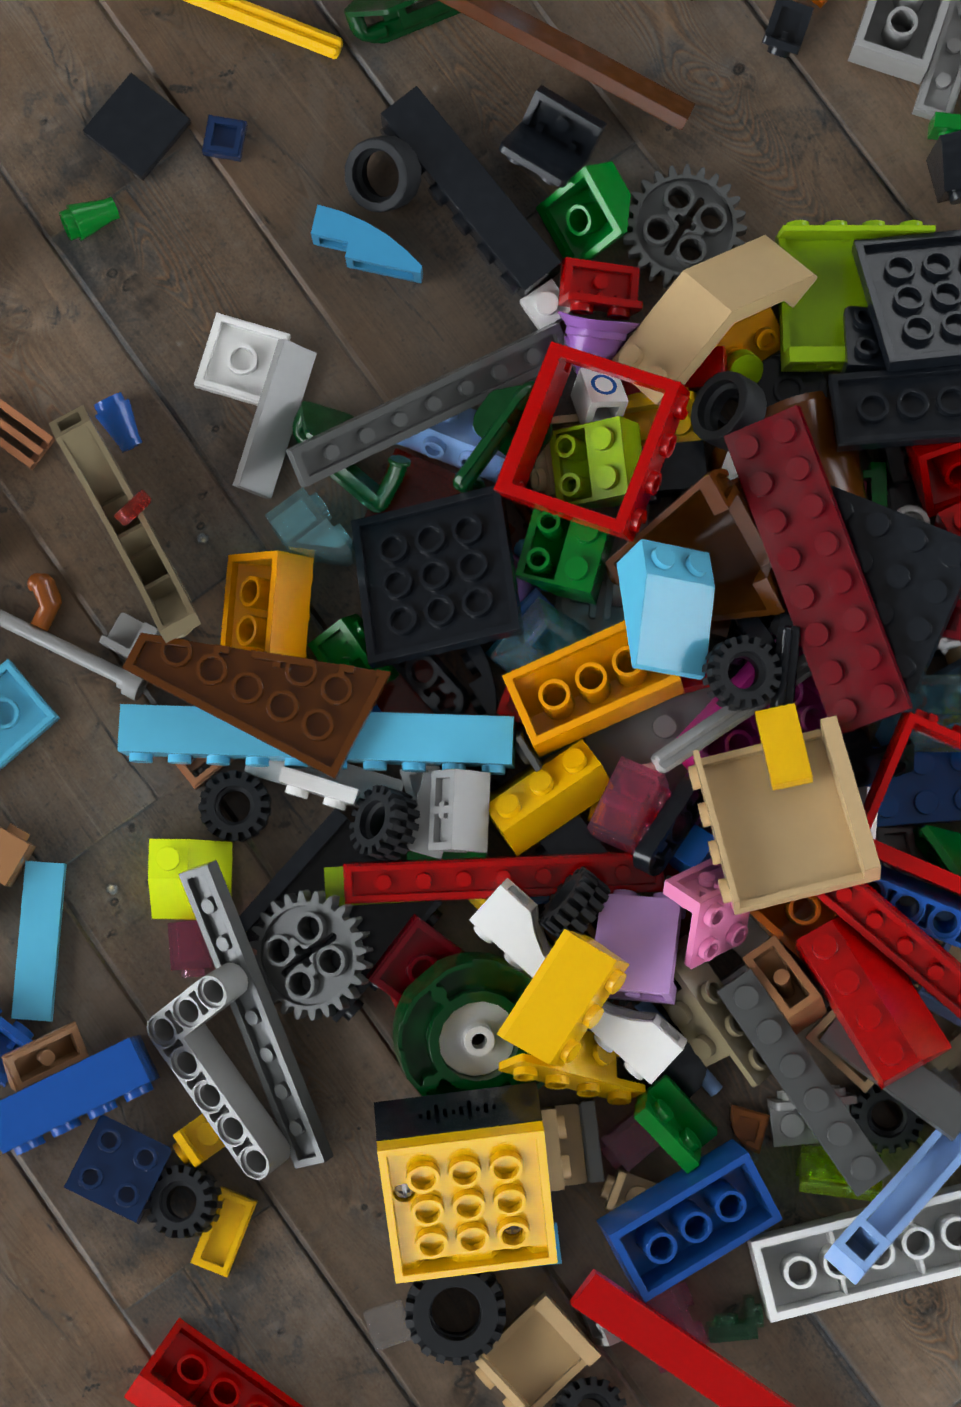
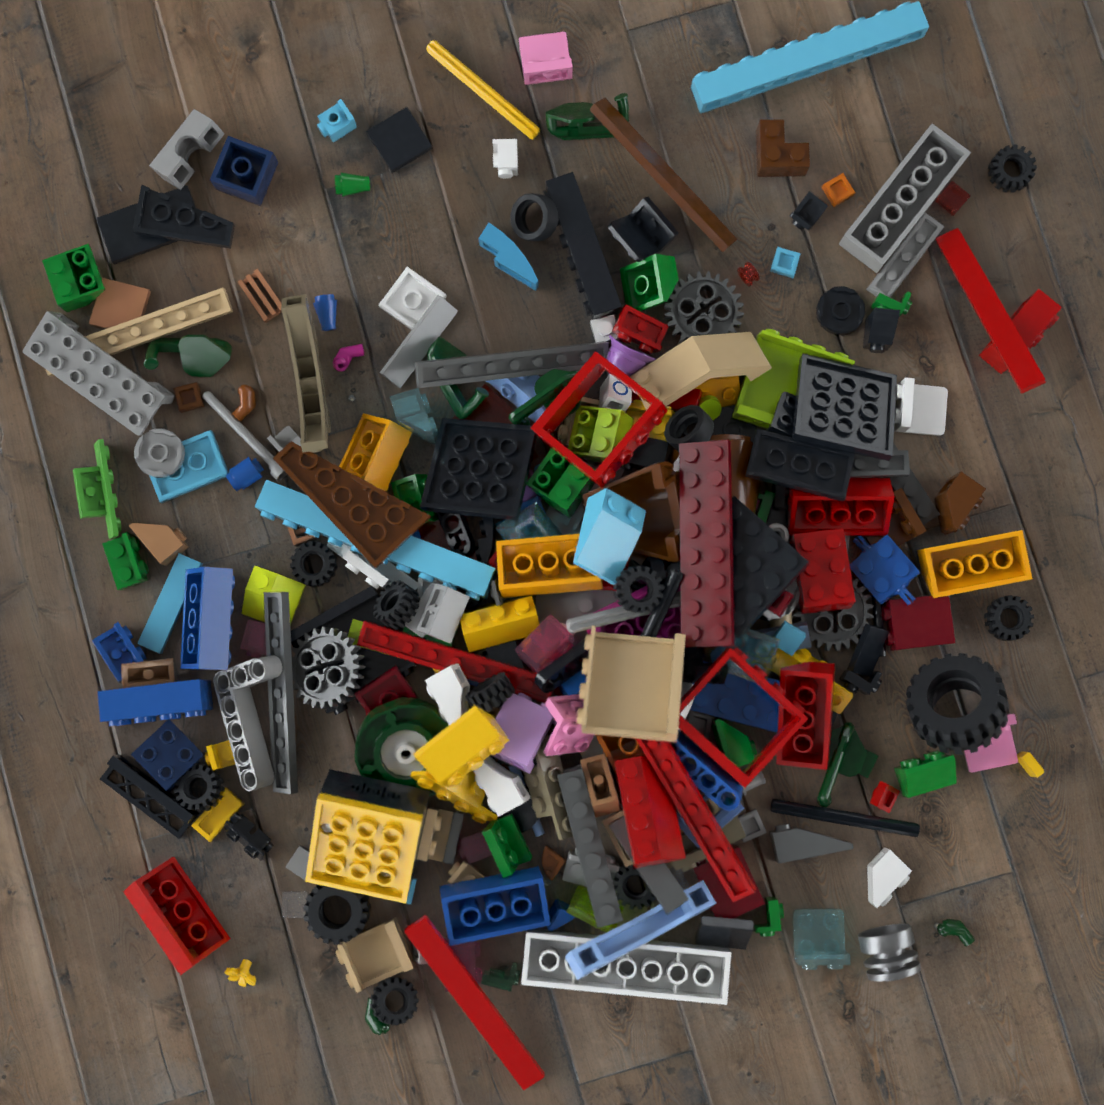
camera: 20 degrees right, 0 degrees up
clear red tile [113,489,152,526] -> none
dark blue tile [202,115,248,162] -> none
yellow tile [755,703,813,791] -> none
none -> black fence [100,755,198,839]
none -> brick [180,567,235,670]
none -> black hinge [224,812,274,861]
none -> blue brick [225,457,264,491]
none -> light grey tile [286,845,310,880]
none -> medium azure brick [317,99,357,142]
none -> dark pink arm [333,344,365,372]
none -> white brick [493,139,518,179]
none -> blue slope [547,898,577,932]
none -> clear red bush [737,262,760,287]
none -> medium azure tile [770,247,801,278]
none -> black tile [816,286,865,335]

